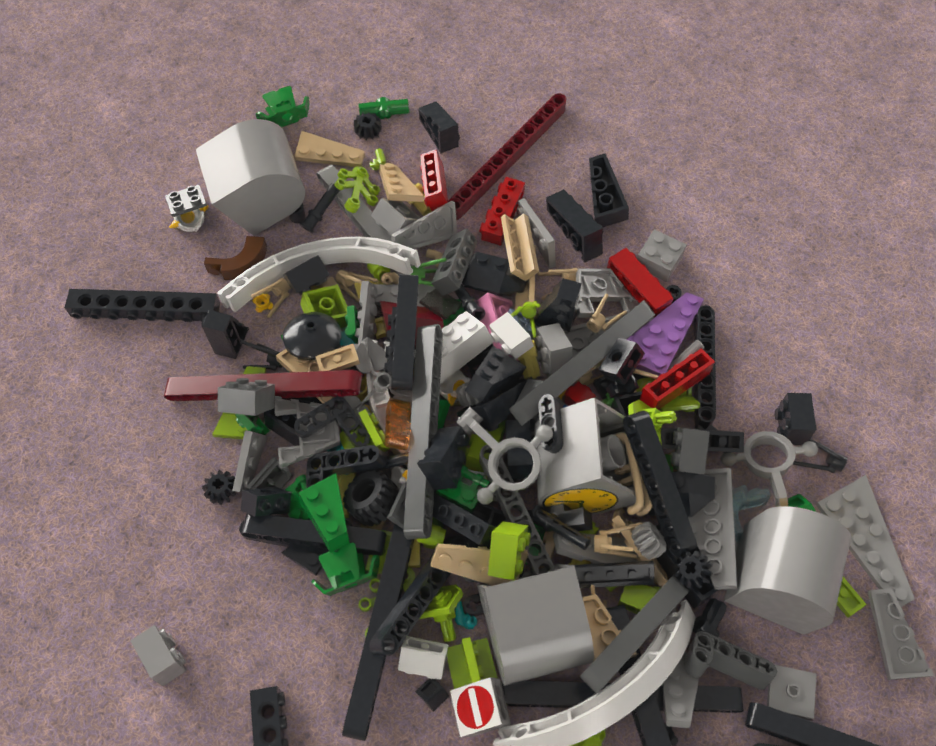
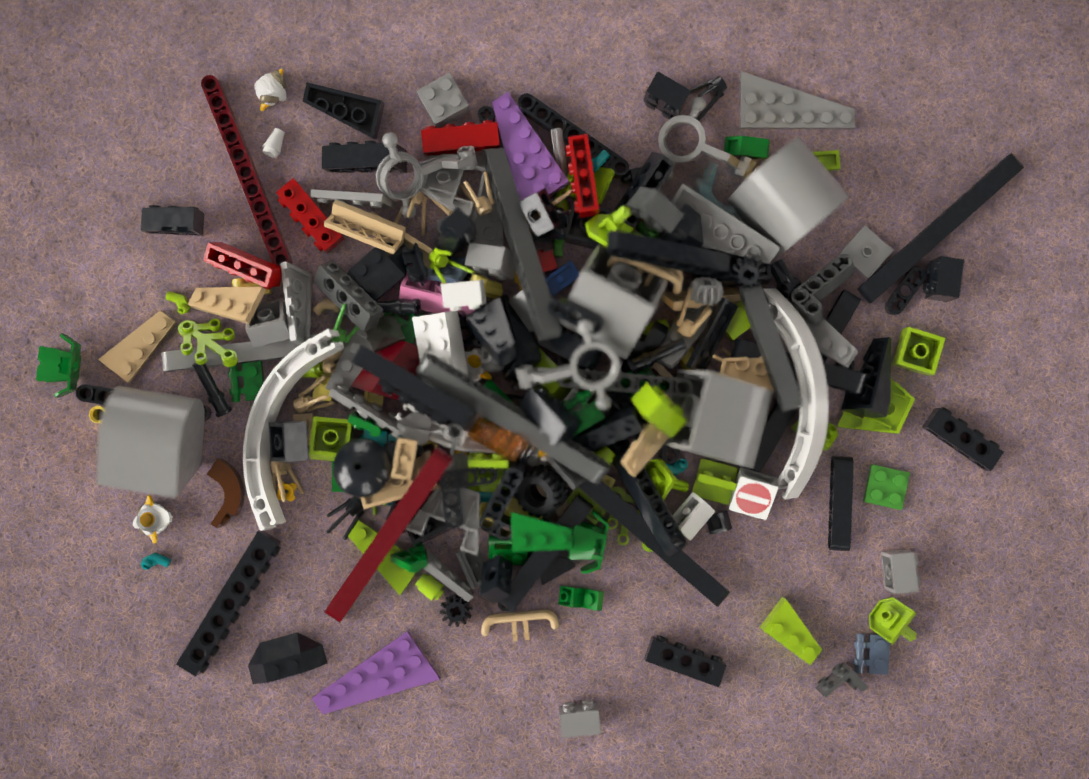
camera: 60 degrees left, 25 degrees up
bracket [165,185,207,217] -> none
black wedge [201,310,249,359] -> none
dark grey brick [218,378,275,416] -> none
black gear [353,112,382,140] -> none
green piece [358,97,409,119] -> none
light grey wing [868,588,935,680] -> none
none -> teal arm [141,552,172,570]
none -> green plate [228,361,264,402]
none -> black wedge [248,632,327,684]
none -> white hair [254,68,287,111]
none -> white cone [262,128,285,158]
none -> medium lavender wing [312,631,440,714]
none -> light grey piece [376,132,478,218]
none -> black hinge [401,243,429,286]
none -> lime brick [415,573,445,601]
none -> tan piece [481,609,559,641]
none -> green slope [558,585,604,611]
none -> teal arm [591,150,610,173]

